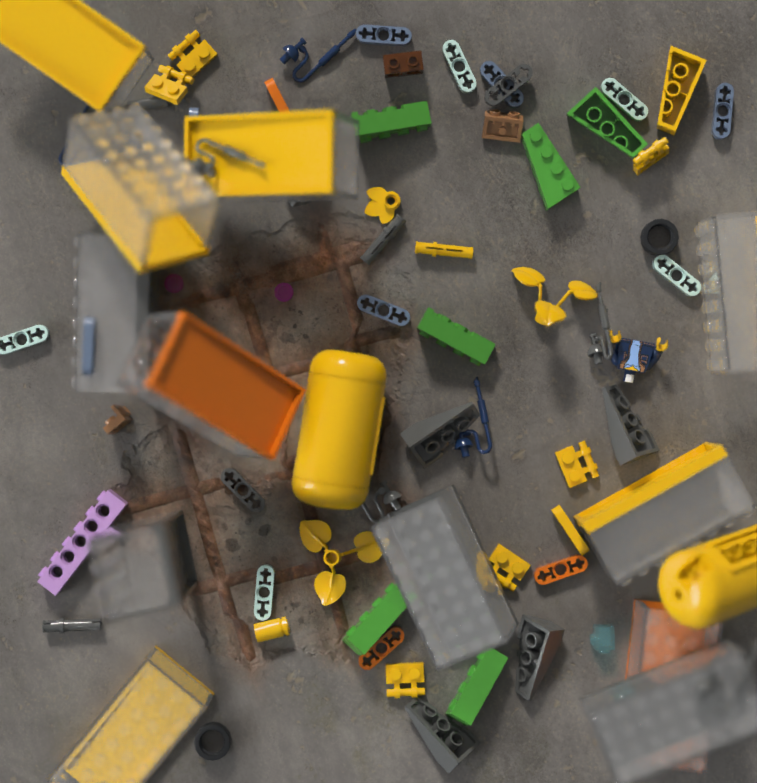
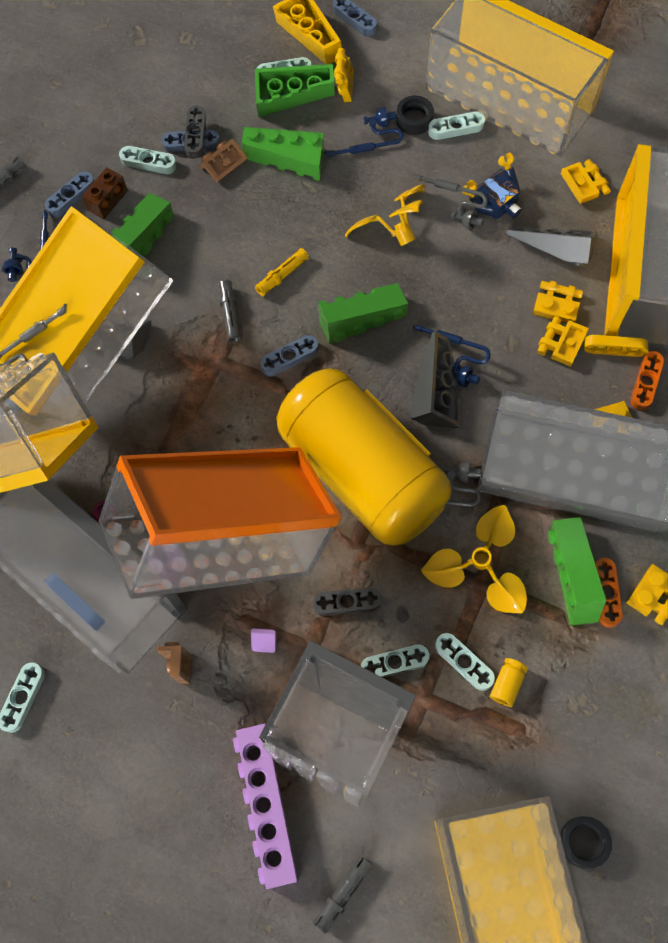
camera: 50 degrees left, 20 degrees down
magenta tile [274,283,294,302] -> none
yellow plate [364,187,401,224] -> none
none -> lavender slope [251,628,277,653]
none -> dark blue piece [324,107,403,157]
none -> light aqua beam [361,645,429,678]
none -> yellow plate [537,316,589,367]
none -> yellow plate [561,159,611,204]

